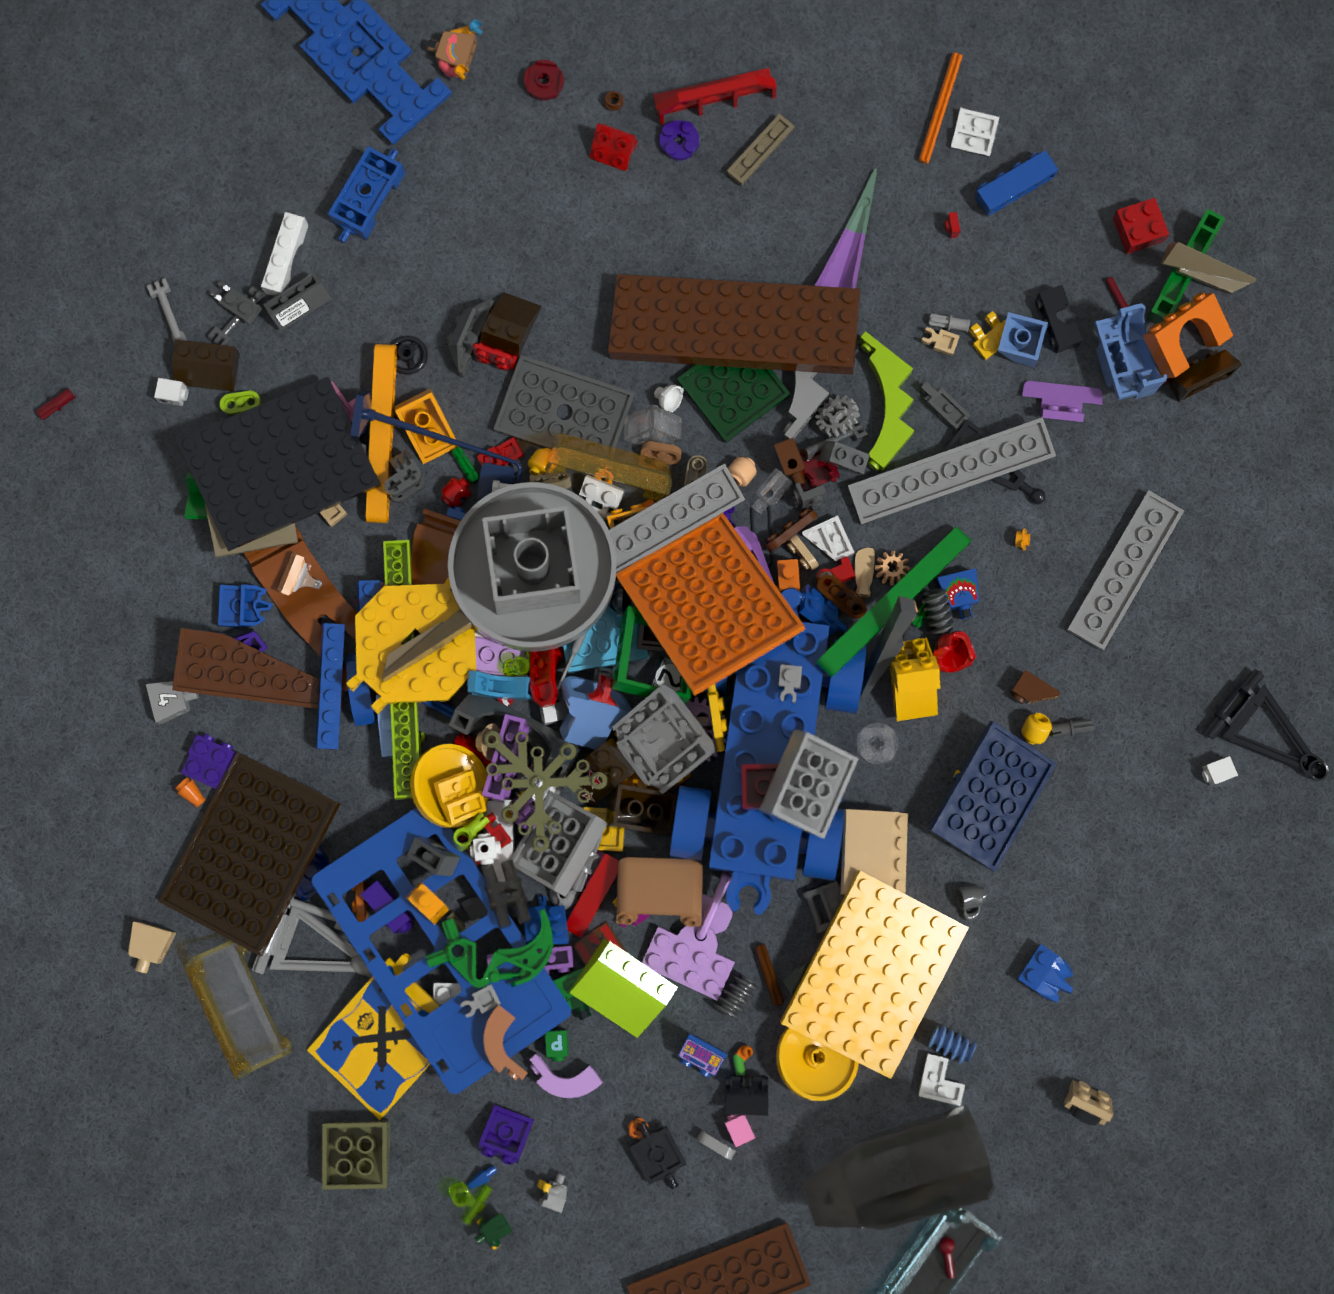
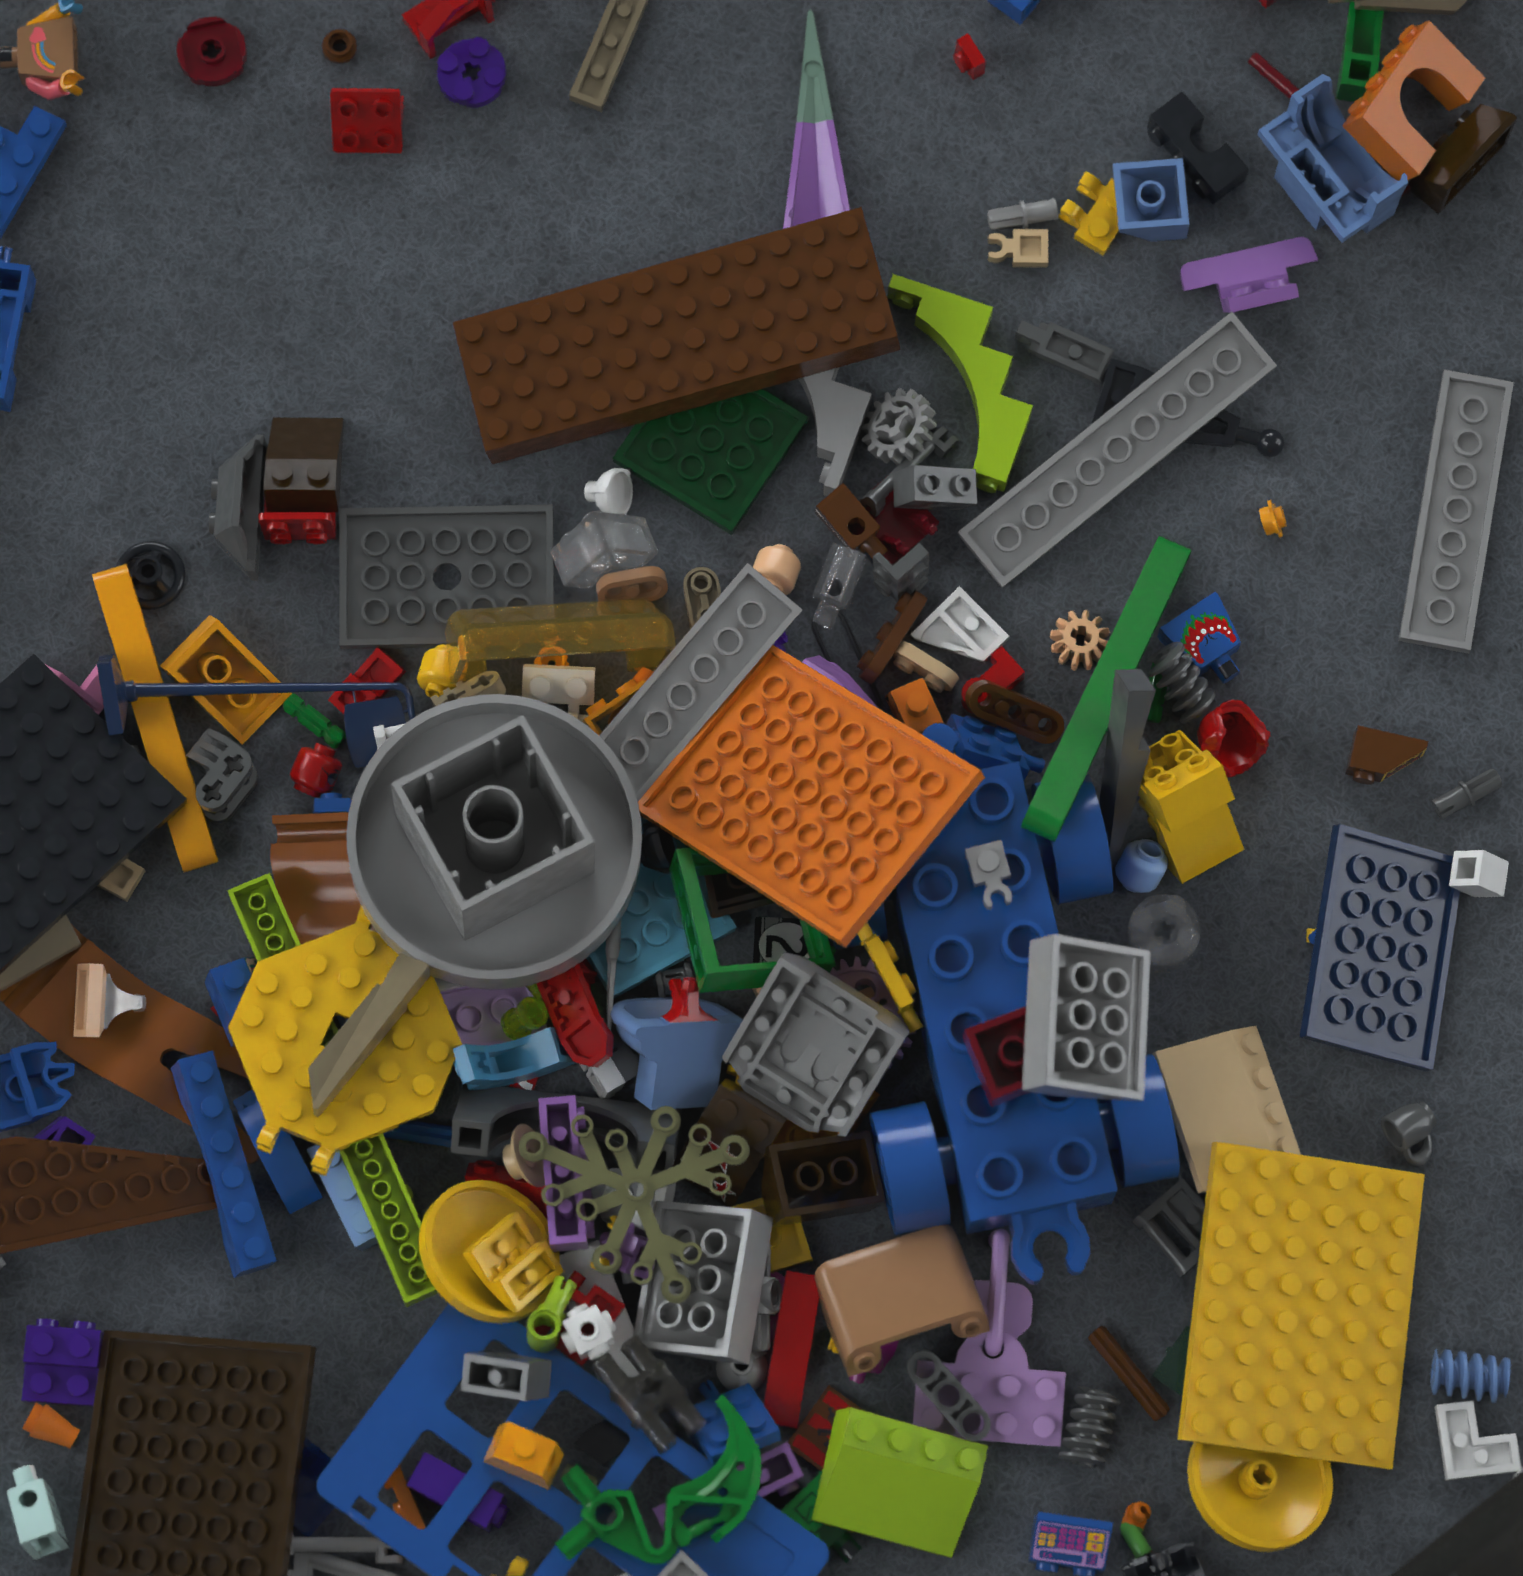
camera: 25 degrees left, 5 degrees down
tan piece [855,548,875,598] -> none
yellow head [1021,713,1052,744] -> none
none -> light aqua torso [7,1465,70,1560]
none -> dark grey beam [907,1350,991,1441]
none -> light blue head [1115,839,1168,893]
none -> white brick [1449,850,1509,897]

